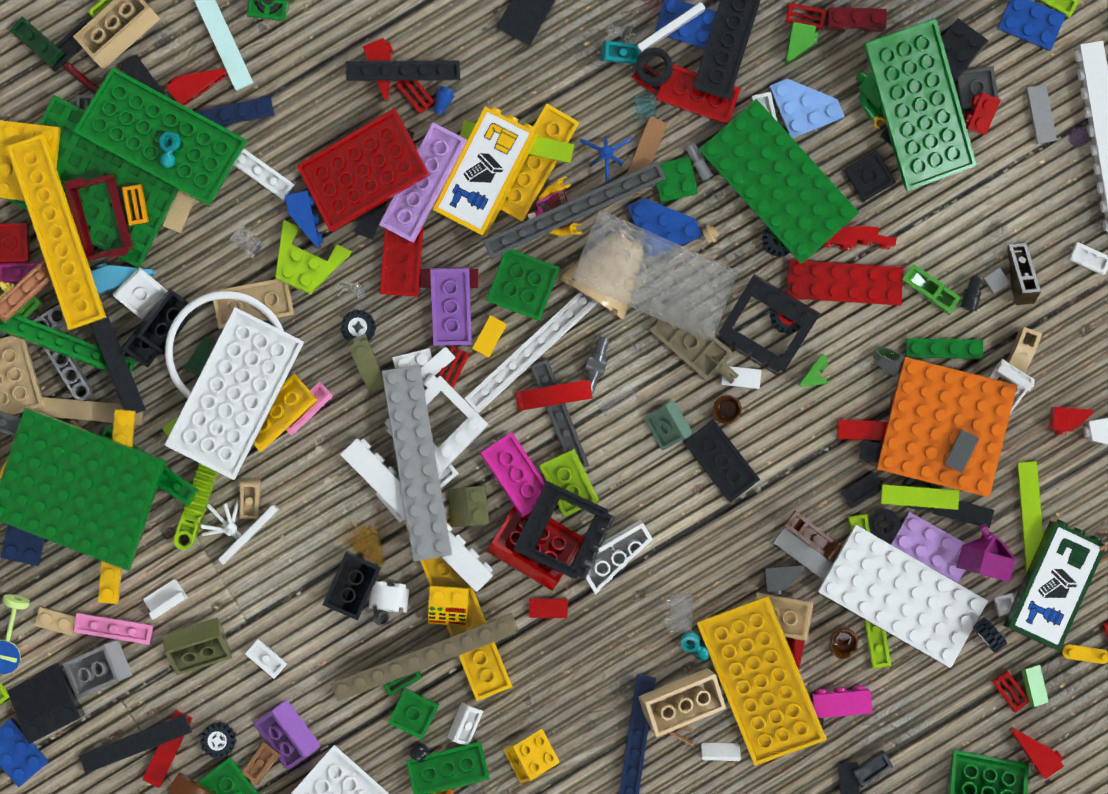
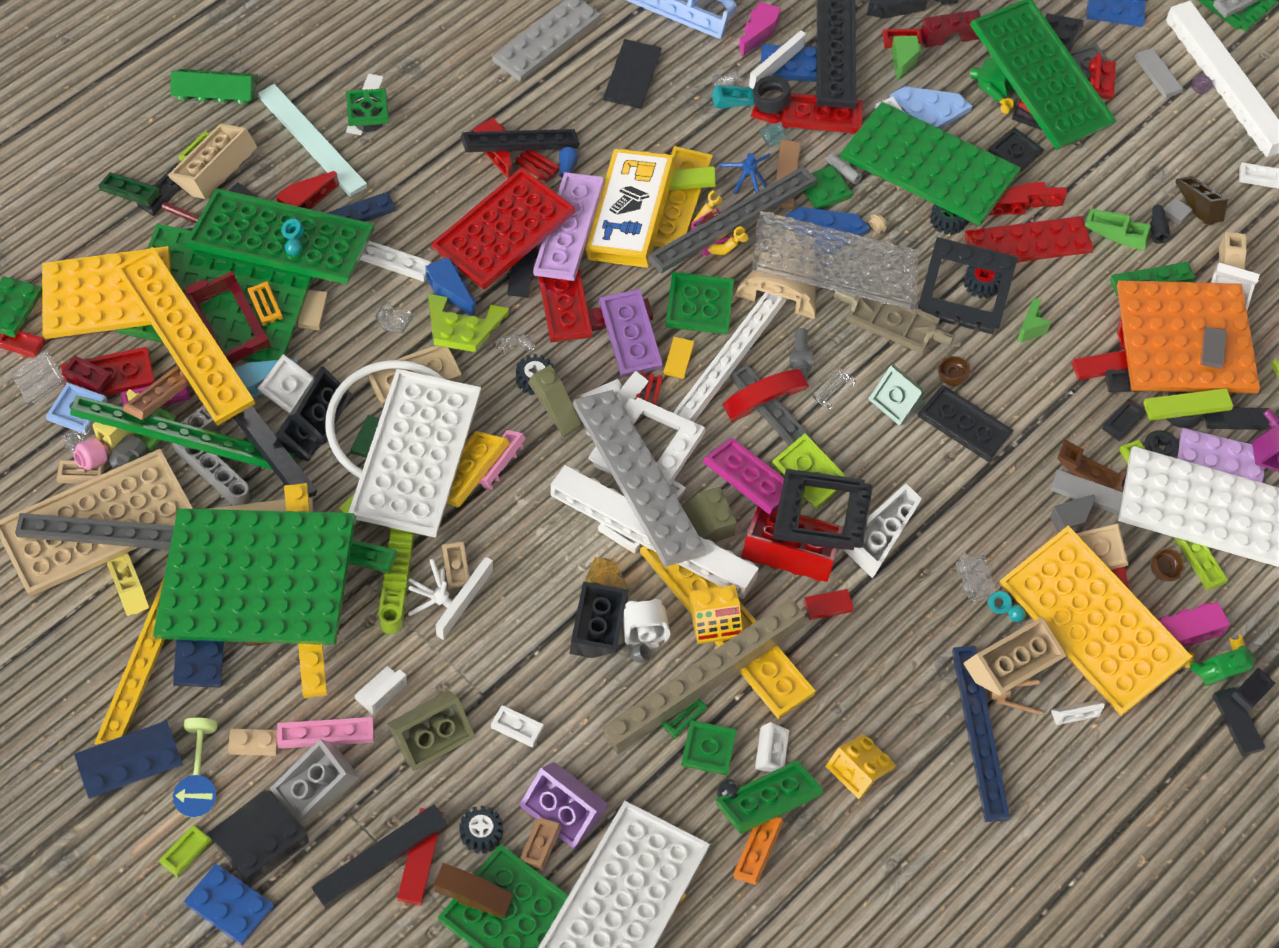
camera: 15 degrees left, 30 degrees down
white tile [721,366,762,389] -> none
dark grey rock [872,347,904,377] -> none
none -> green torso [1183,635,1255,686]

